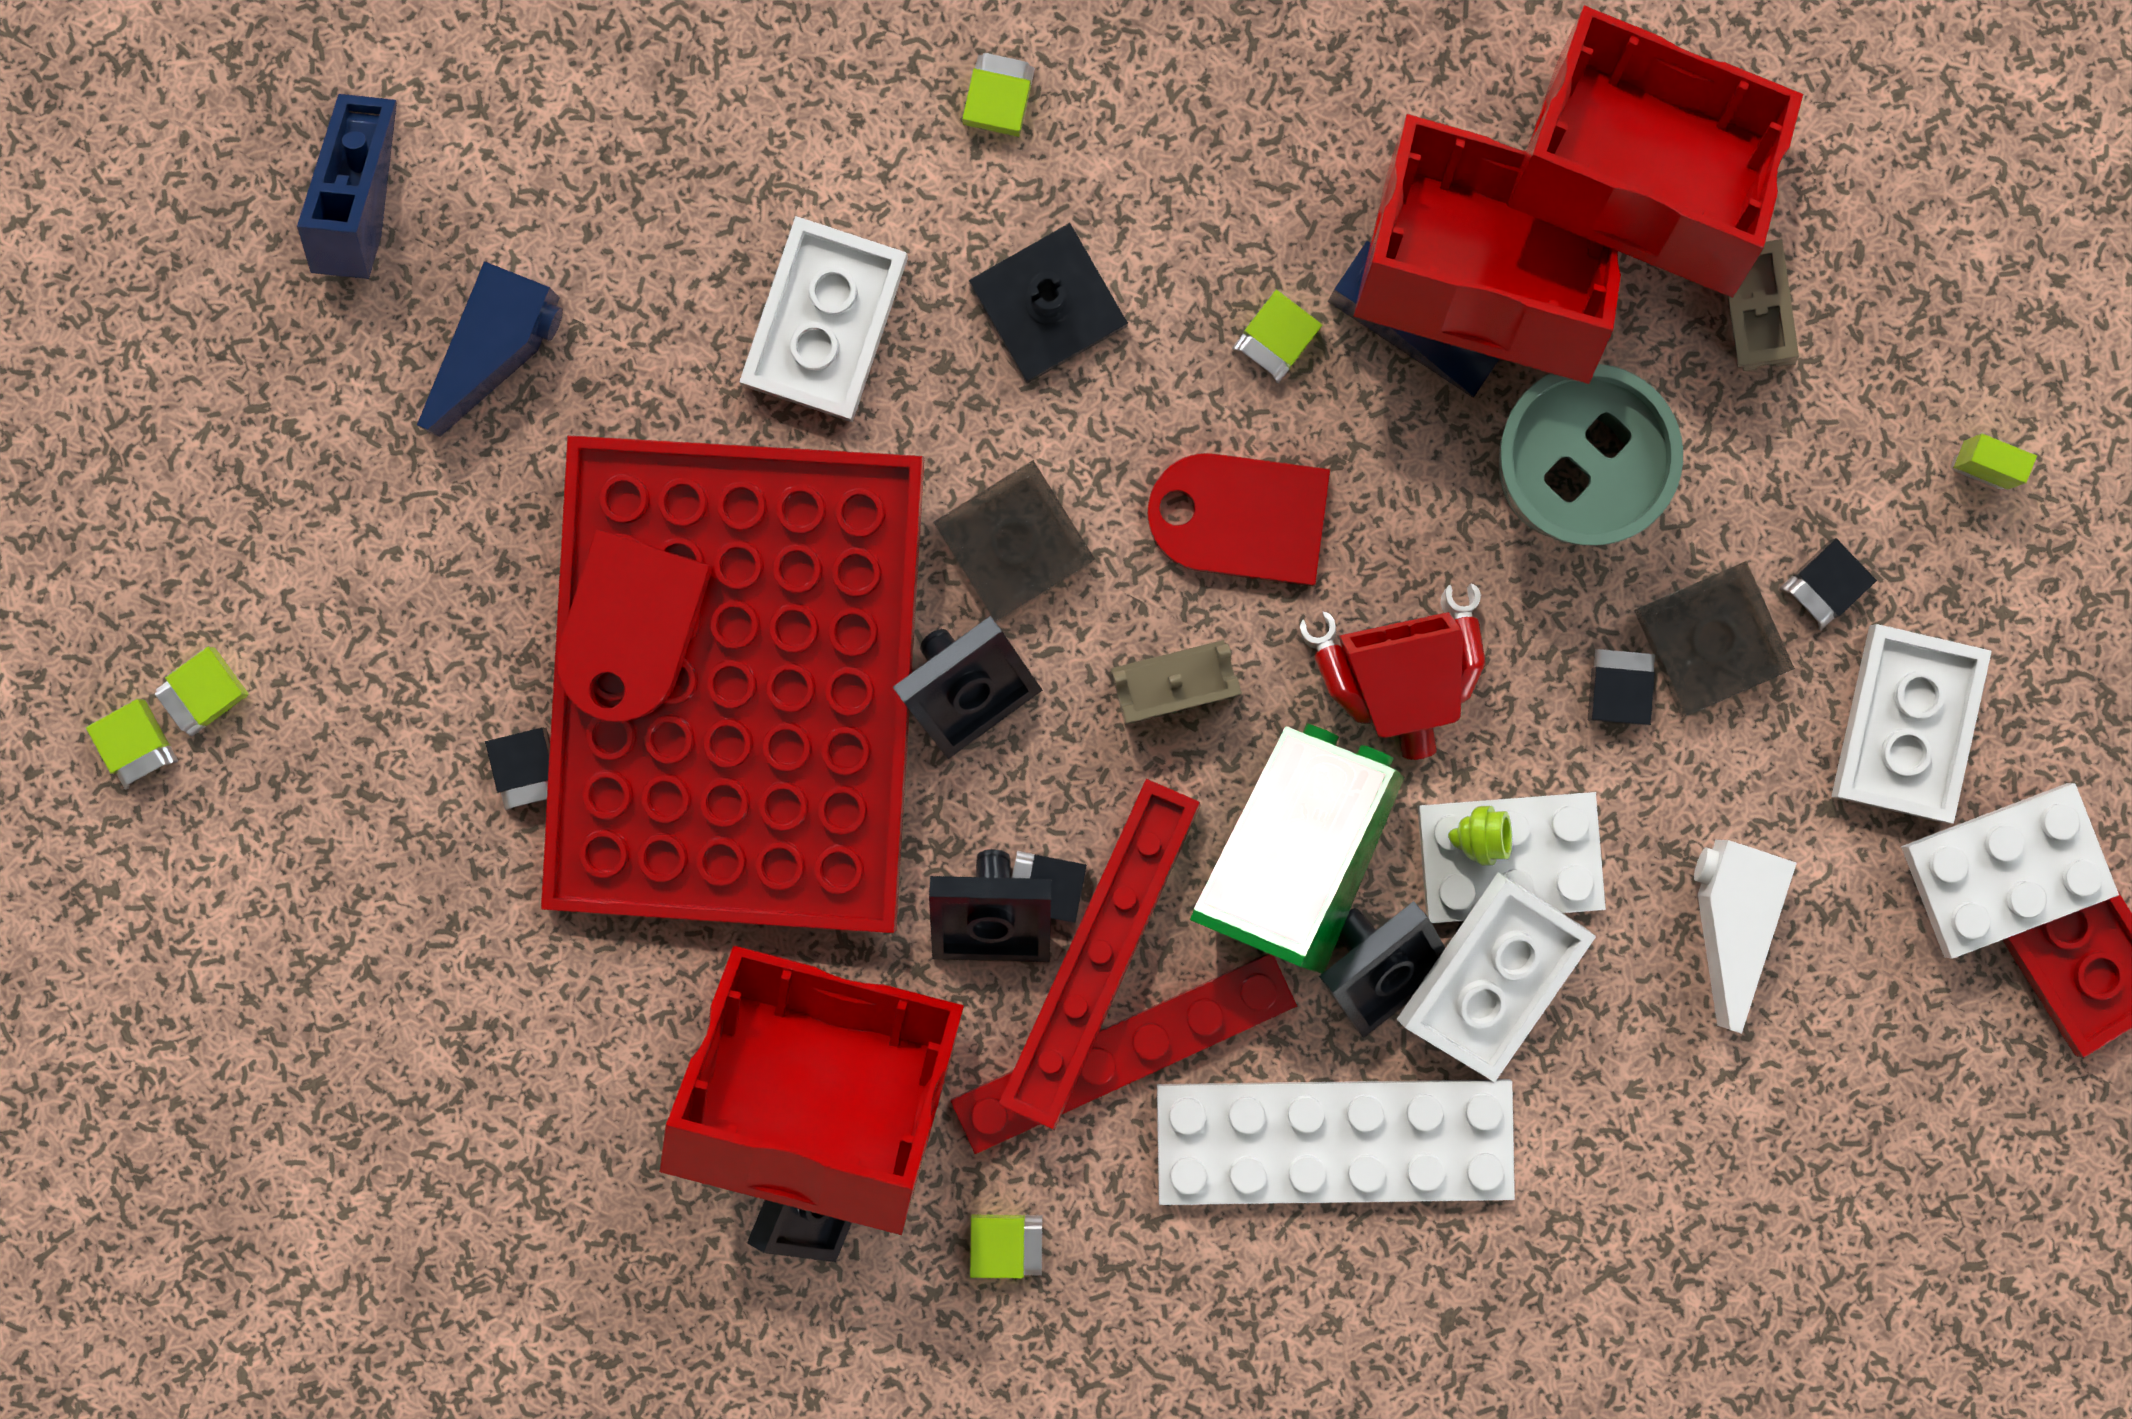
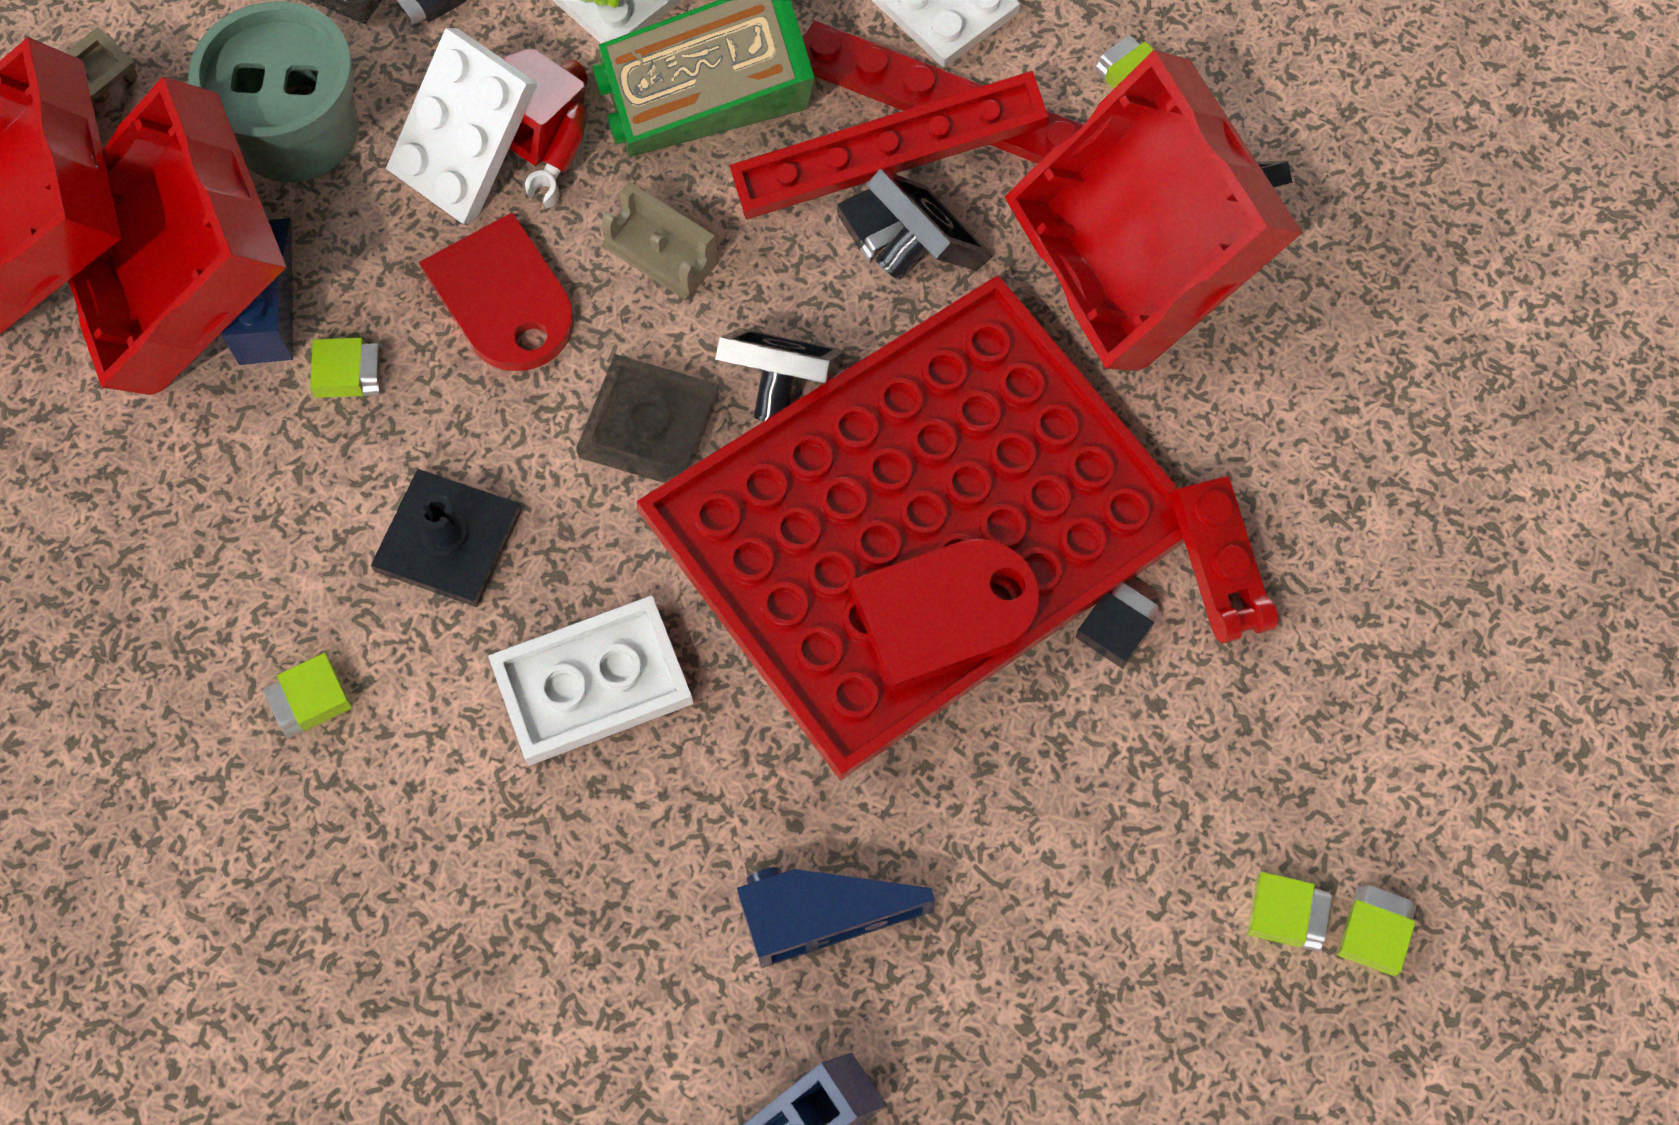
camera: 130 degrees left, 20 degrees down
none -> white plate [386,28,538,224]
none -> red plate [1169,475,1278,644]

